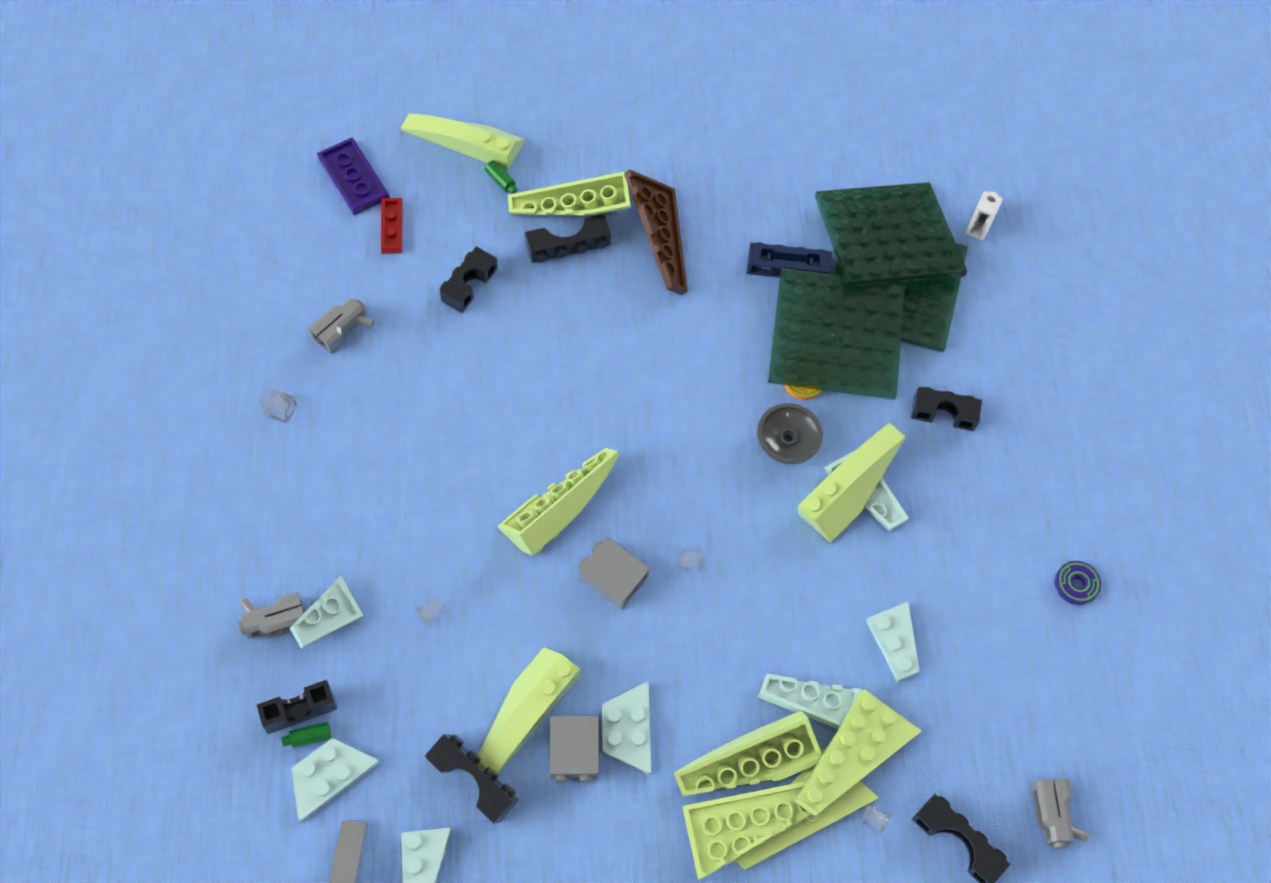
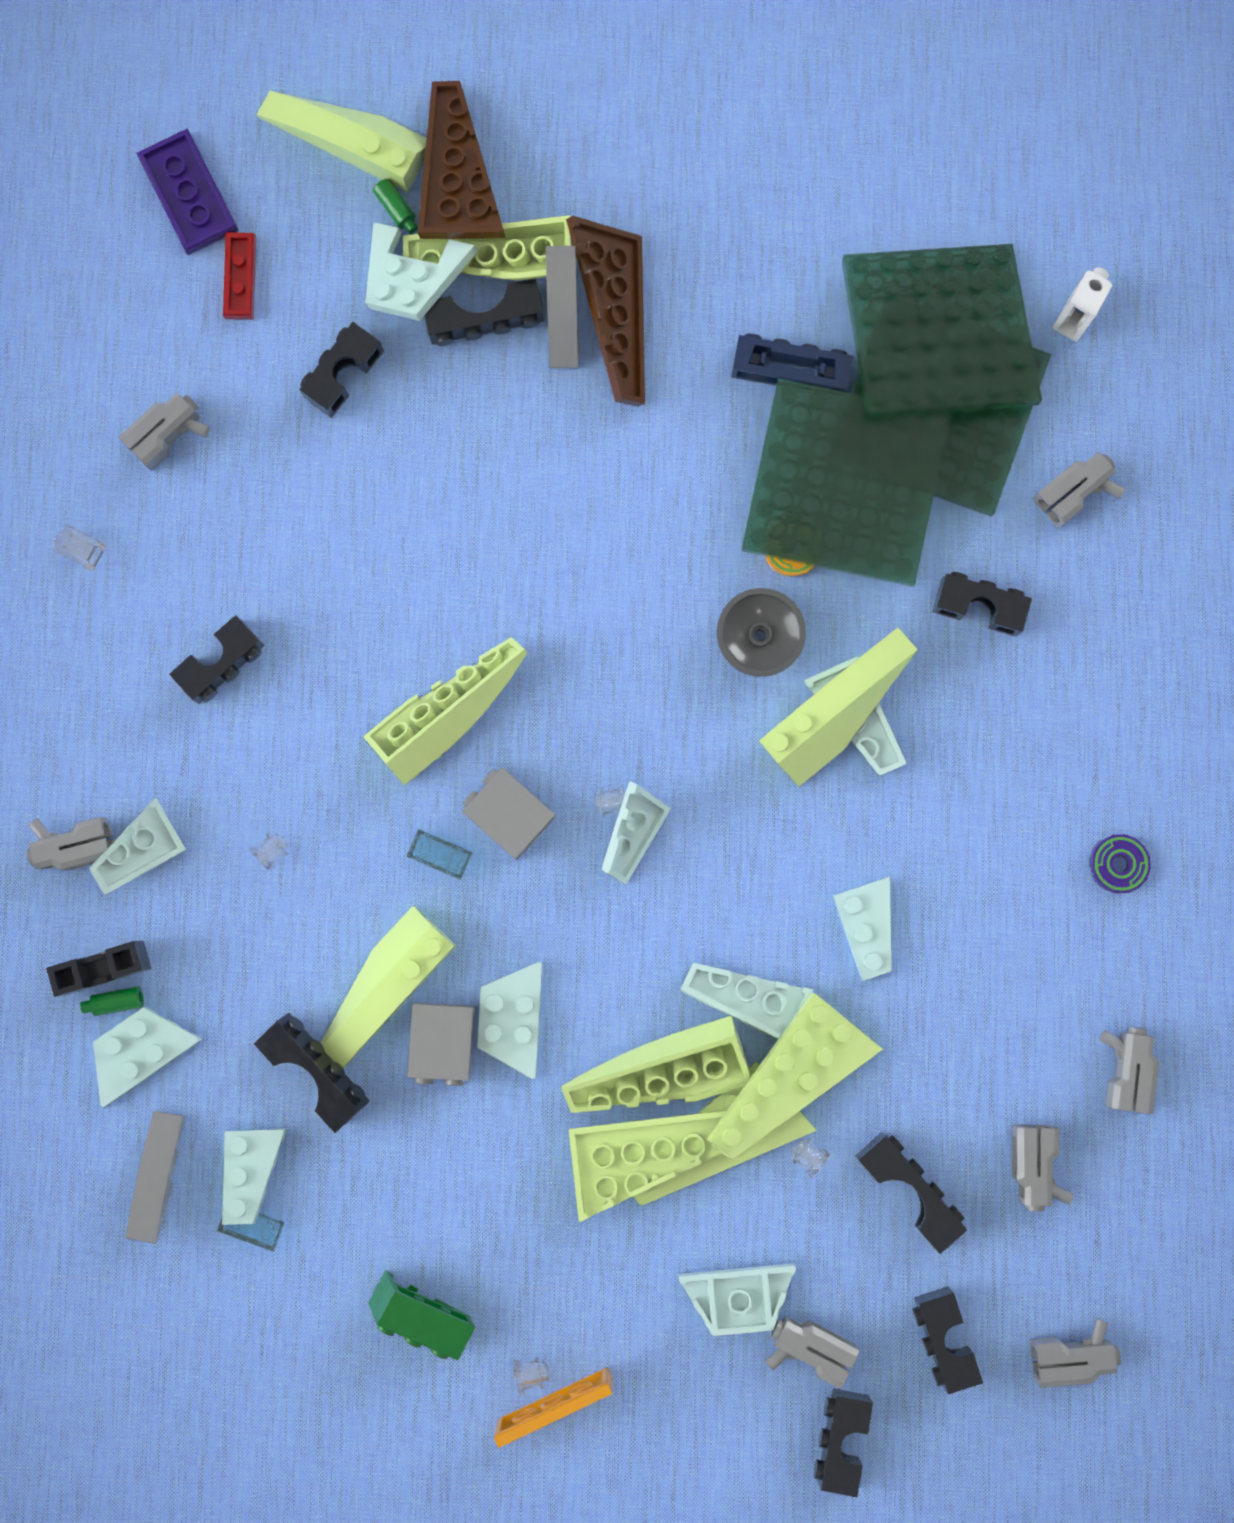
camera: 10 degrees right, 20 degrees up
none -> black arch [169,615,265,704]
none -> light aqua wing [365,222,478,321]
none -> clear light blue tile [407,829,473,880]
none -> reddish brown wing [418,81,506,239]
none -> light grey slope [546,246,579,368]
none -> light aqua wing [601,781,671,884]
none -> light grey piece [1033,452,1125,528]
none -> light grey piece [1099,1027,1159,1114]

